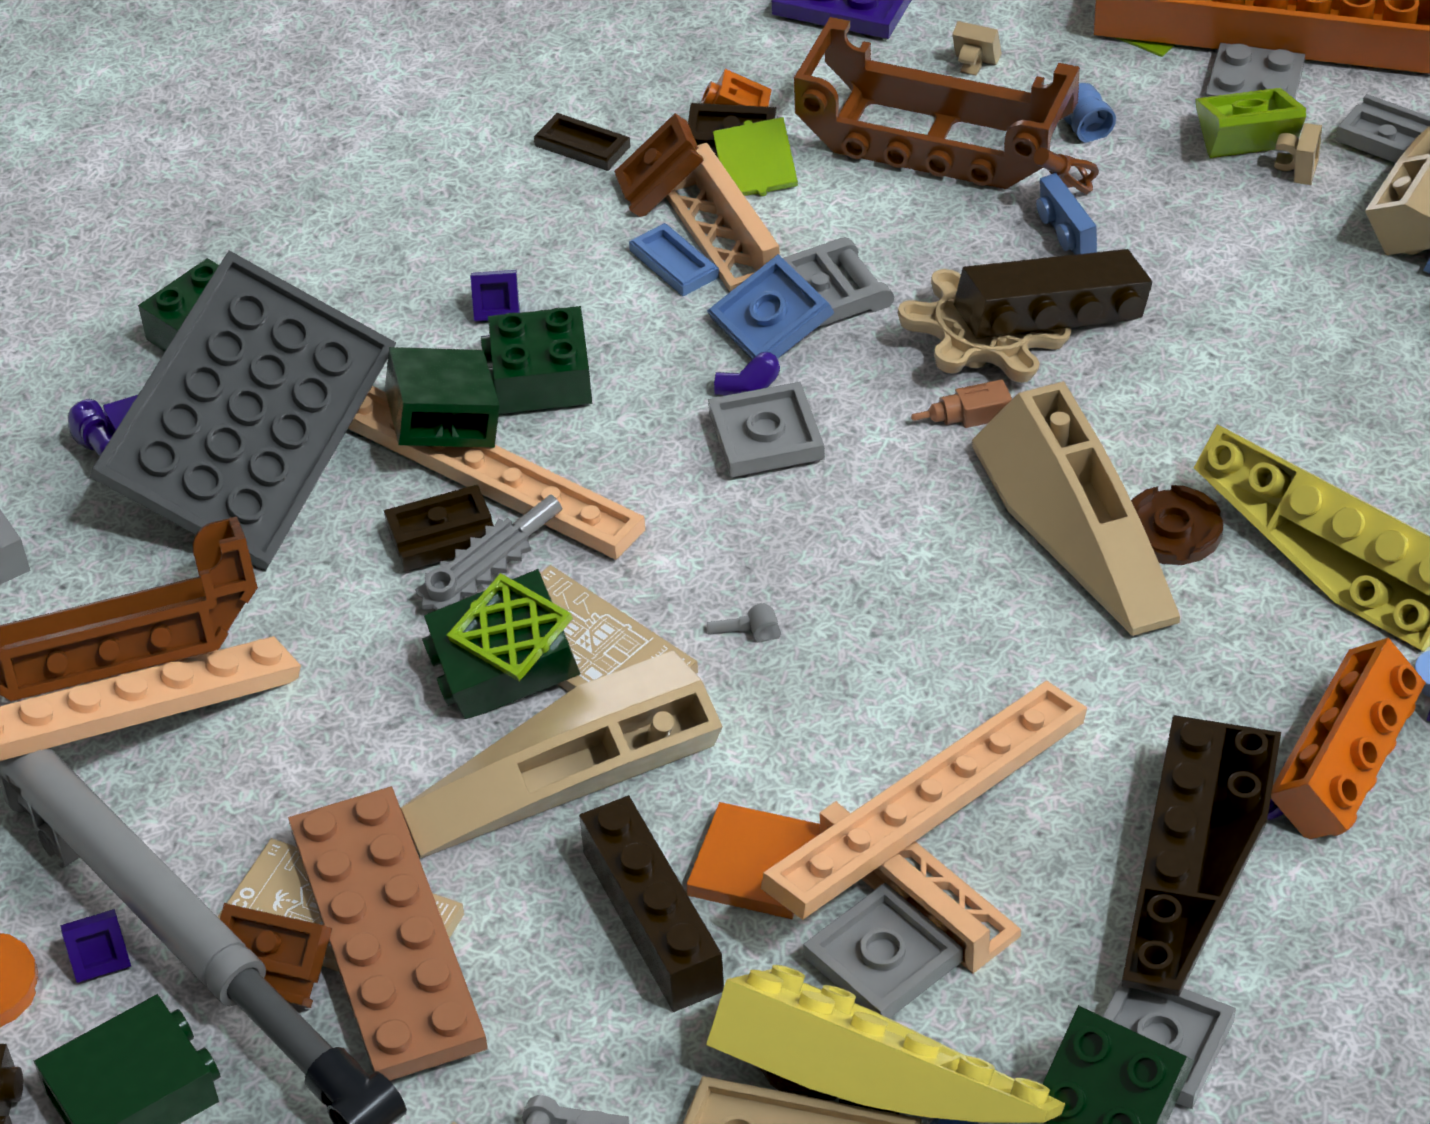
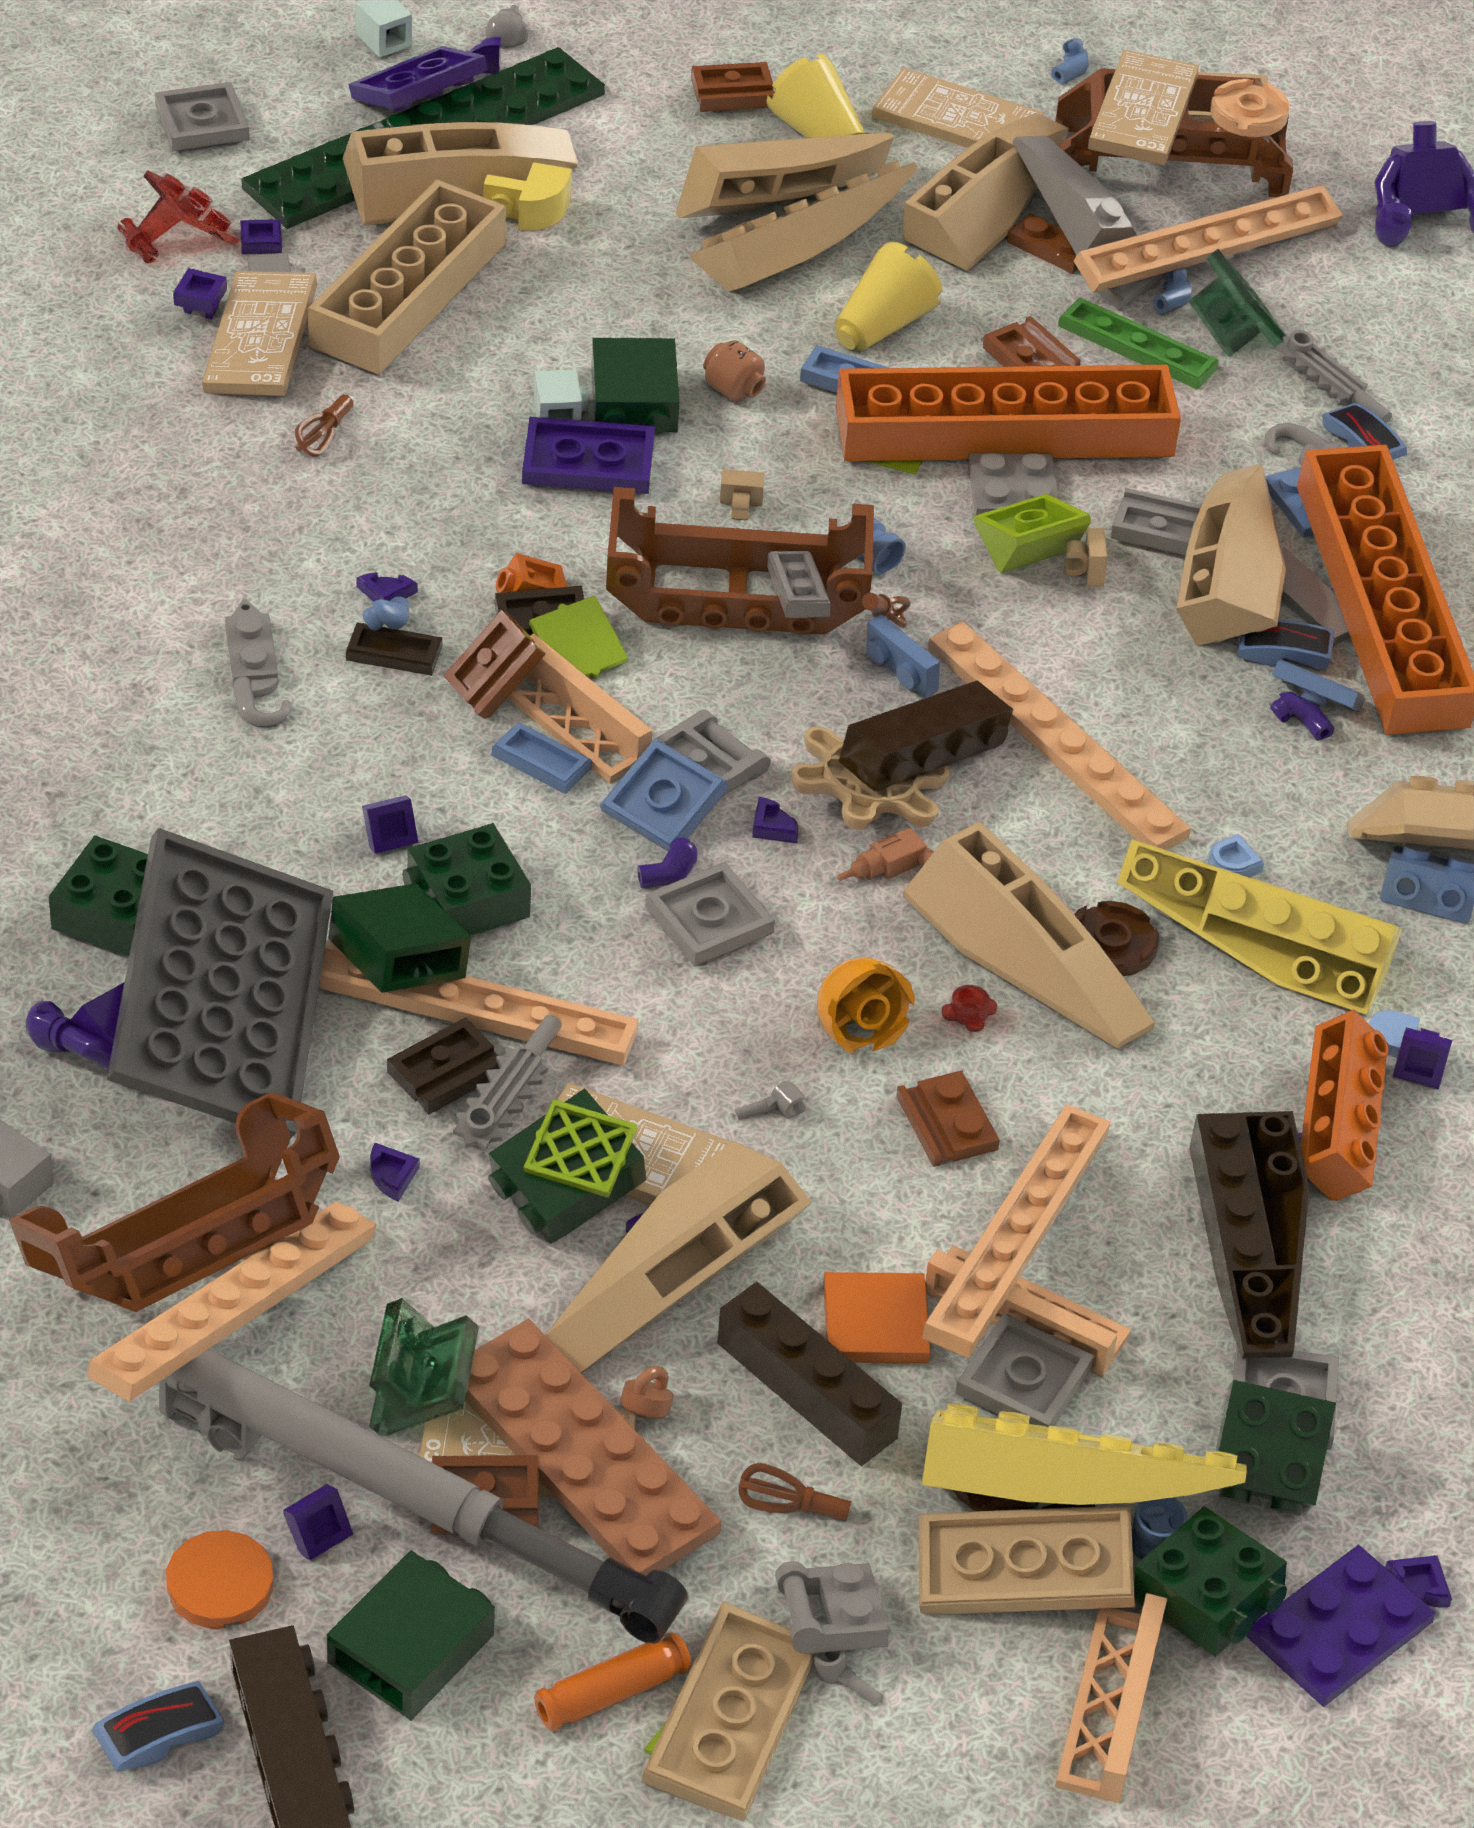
camera: 25 degrees left, 0 degrees up
none -> light grey plate [225,599,291,727]
none -> dark purple tile [356,572,418,602]
none -> medium blue arm [362,597,410,631]
none -> clear green bracket [369,1298,479,1436]
none -> dark purple tile [370,1143,420,1202]
none -> nougat tile [620,1366,674,1419]
none -> dark orange piece [738,1463,852,1521]
none -> dark purple tile [752,797,798,843]
none -> light grey tile [767,551,831,618]
none -> light orange cylinder [817,957,915,1054]
none -> dark orange plate [896,1070,1000,1167]
none -> light nougat plate [928,621,1191,850]
none -> clear red plate [941,985,997,1032]
none -> light blue tile [1208,834,1264,877]

